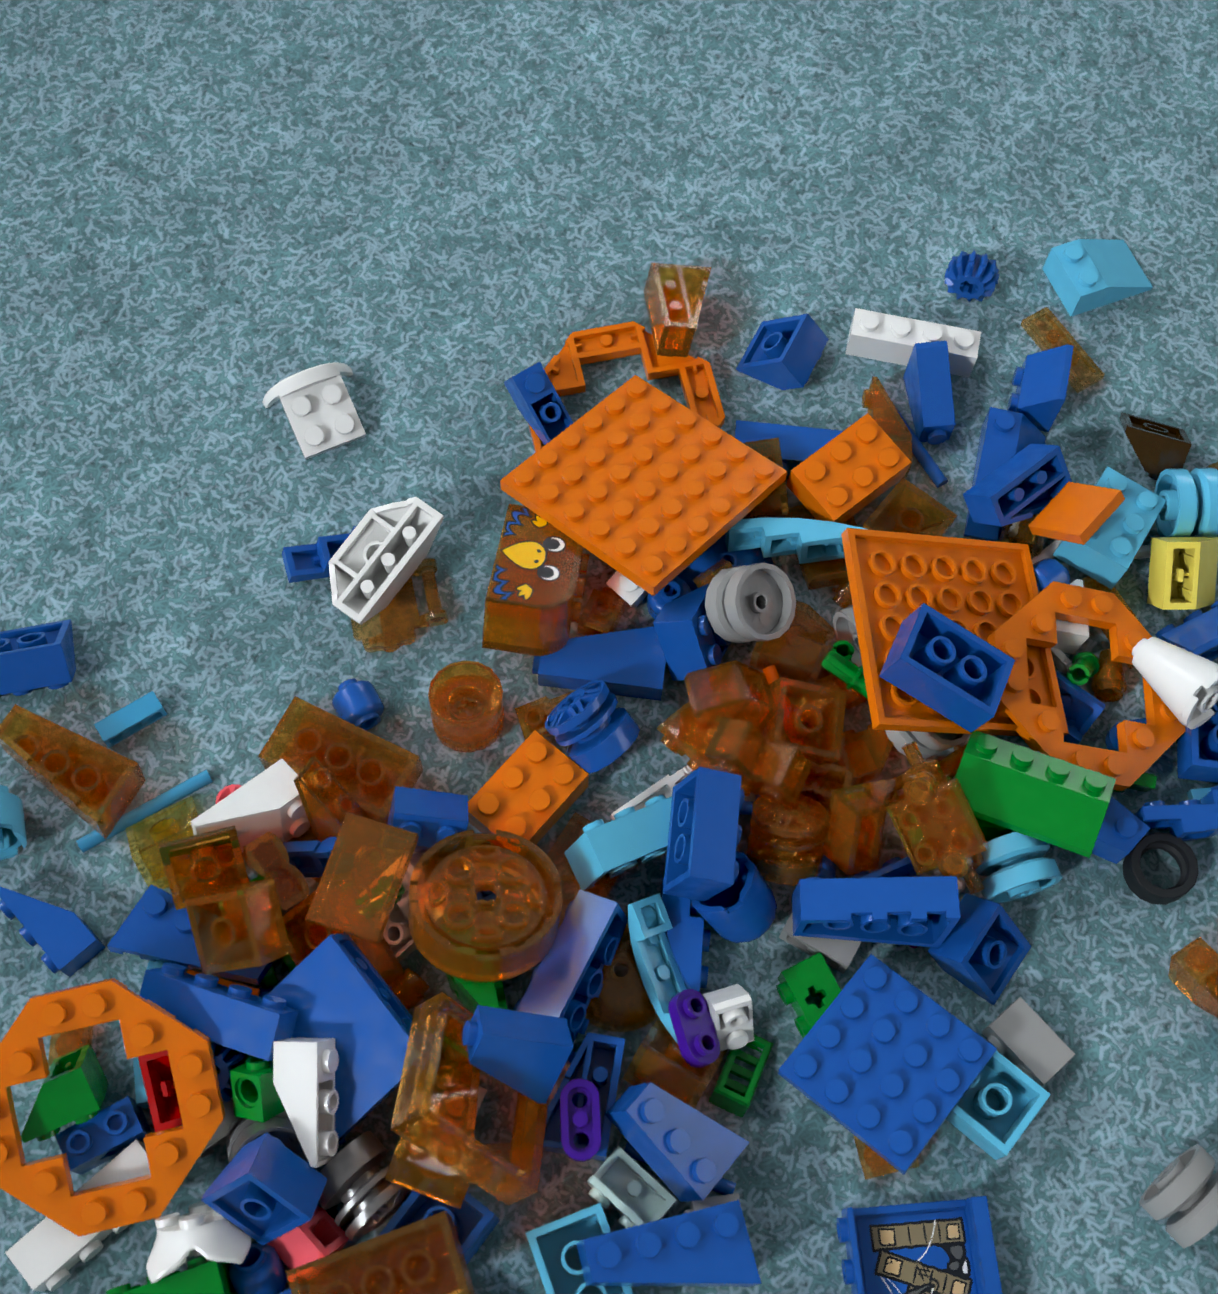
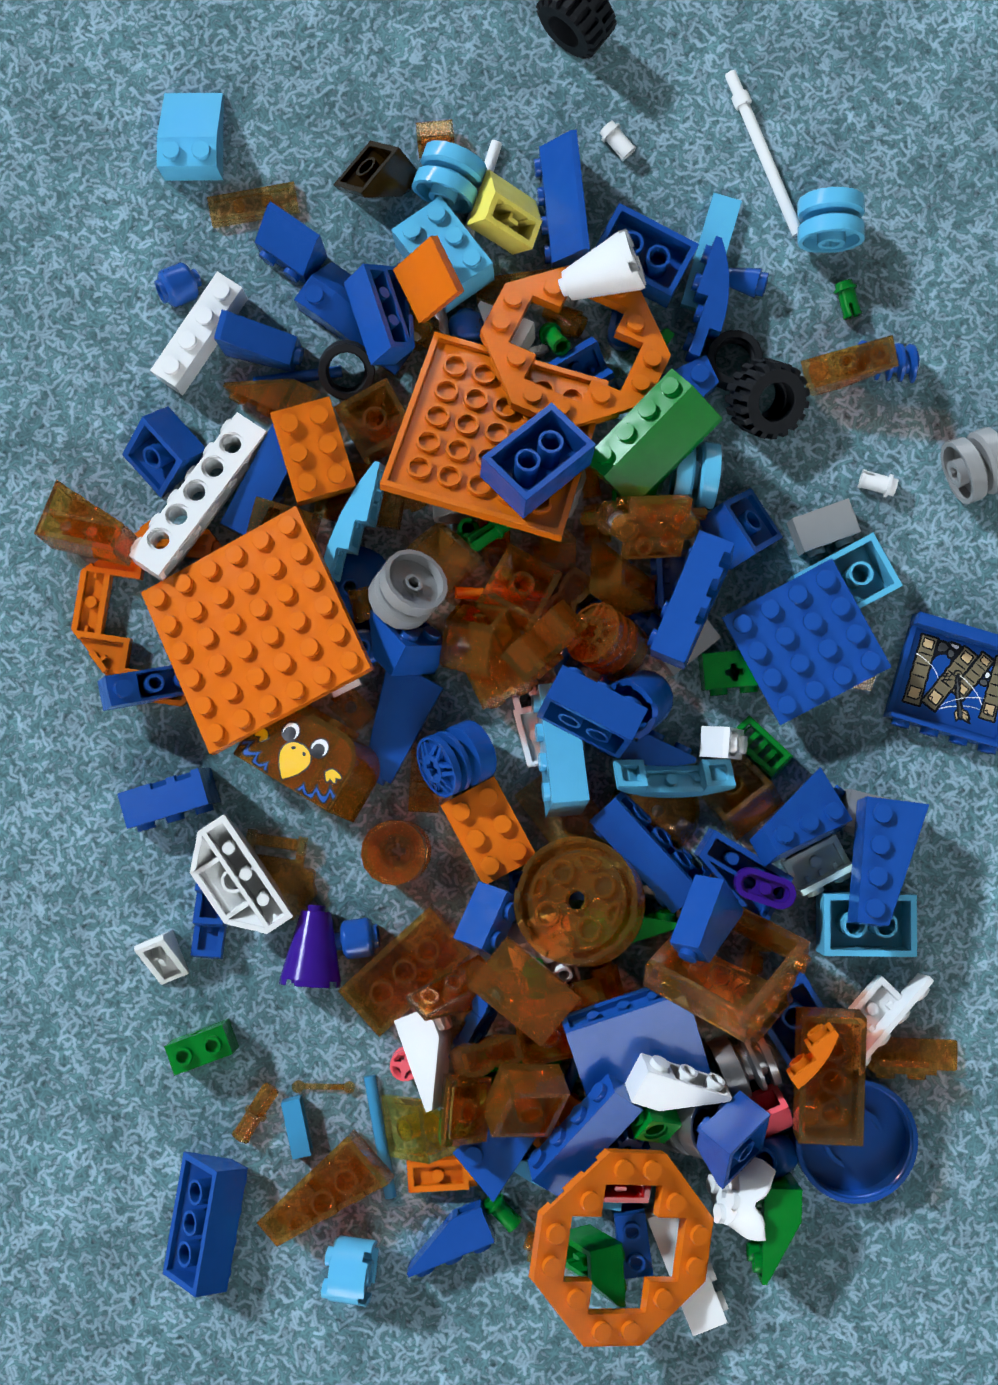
camera: 65 degrees left, 20 degrees up
white piece [262,362,366,460] -> none
dark purple plate [668,989,720,1068] -> none
blue gear [945,250,999,302] -> none
none -> blue wedge [117,768,221,832]
none -> white brick [129,412,267,581]
none -> white slope [134,930,189,985]
none -> blue head [154,262,202,307]
none -> green brick [164,1018,239,1076]
none -> clear orange axle [232,1083,279,1144]
none -> dark purple cone [279,905,341,988]
none -> clear orange hinge [292,1080,355,1093]
none -> black tyre [318,340,375,401]
none -> orange hinge [407,1156,477,1193]
none -> green pin [483,1193,522,1233]
none -> black tyre [725,358,810,440]
none -> orange slope [786,1022,839,1090]
none -> white pin [857,469,899,498]

